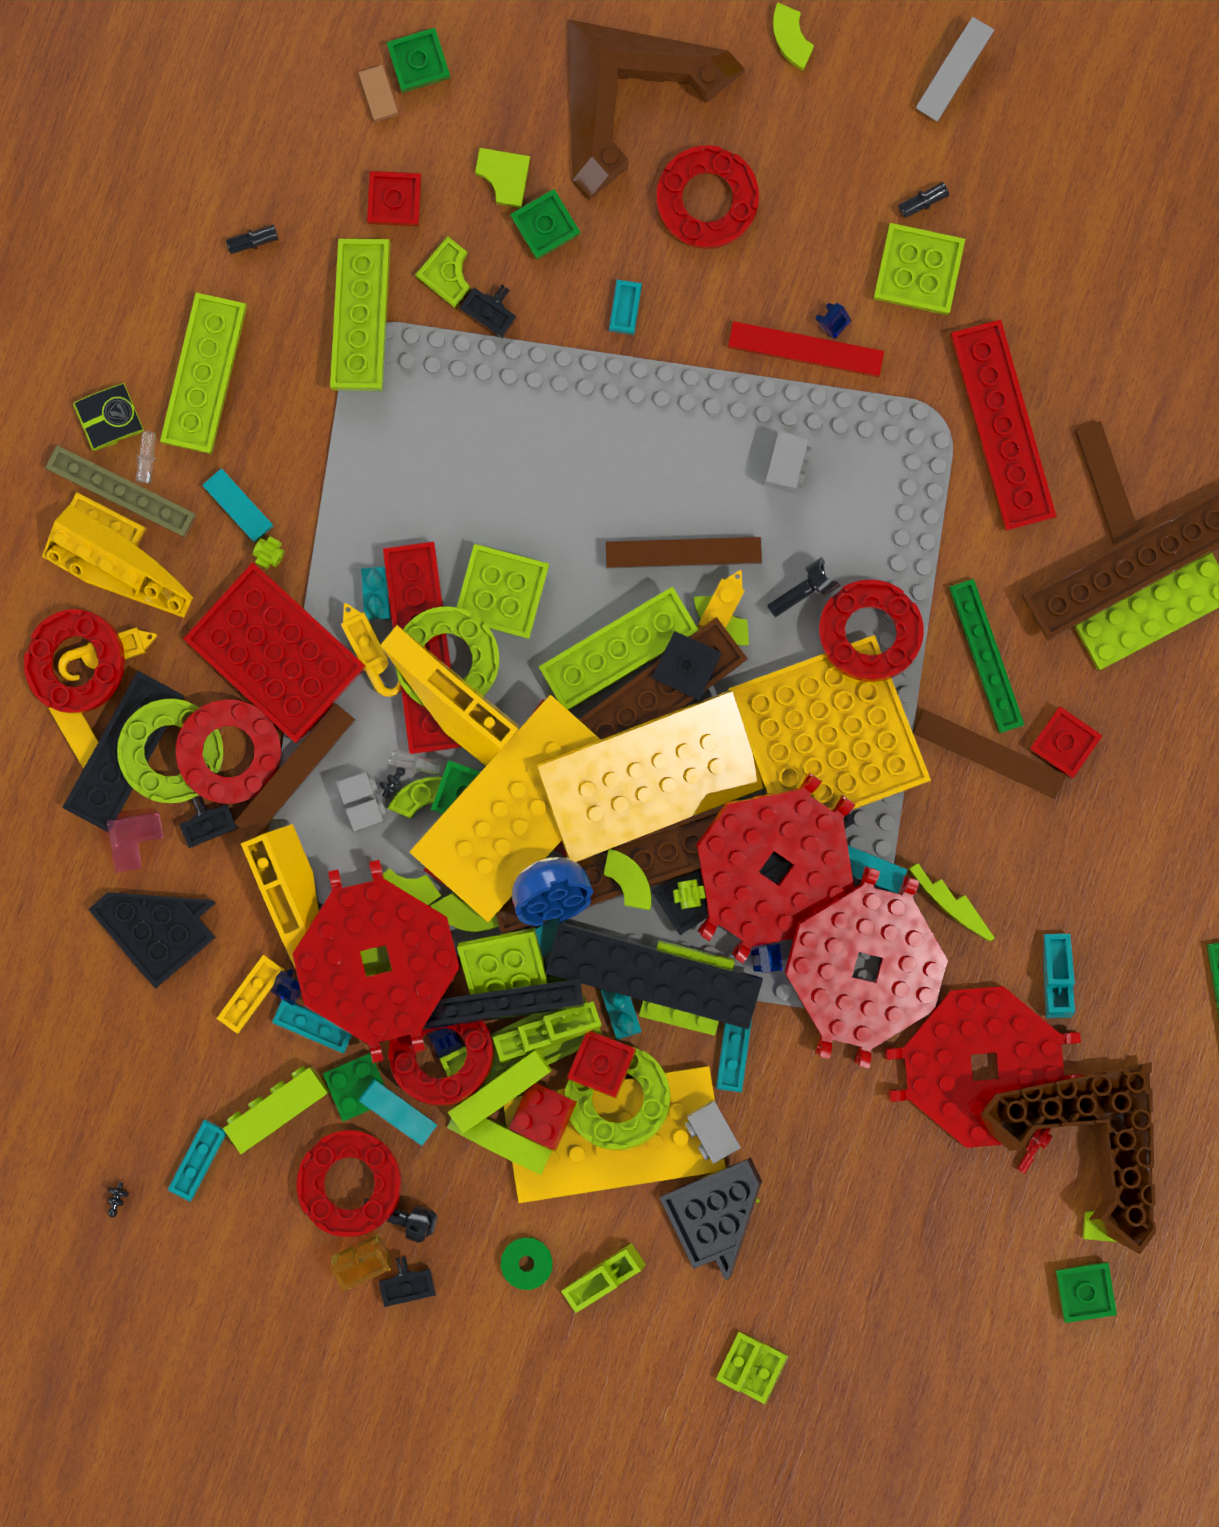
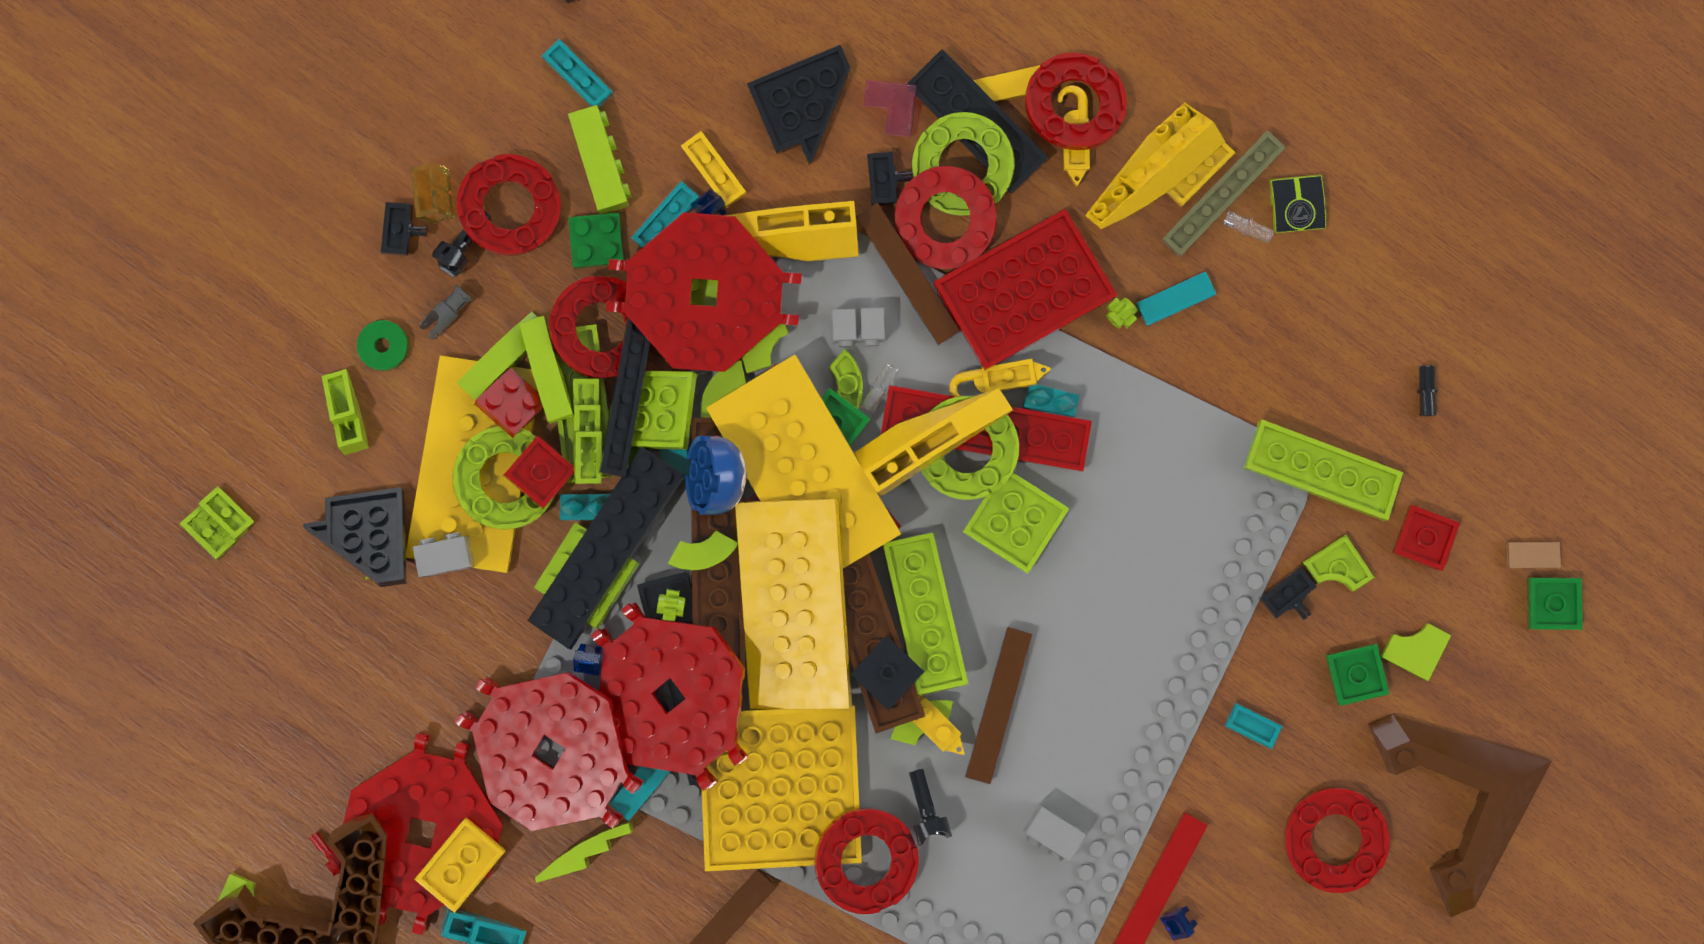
camera: 105 degrees right, 0 degrees up
lime plate [160,292,247,455] -> none
teal tile [359,1078,437,1146] -> none
black hair [379,766,405,798] -> none
clear blue tile [428,1028,463,1059] -> none
teal tile [716,1020,752,1093] -> none
green plate [1055,1261,1117,1323] -> none
none -> yellow tile [414,817,506,913]
none -> dark grey piece [419,285,473,339]

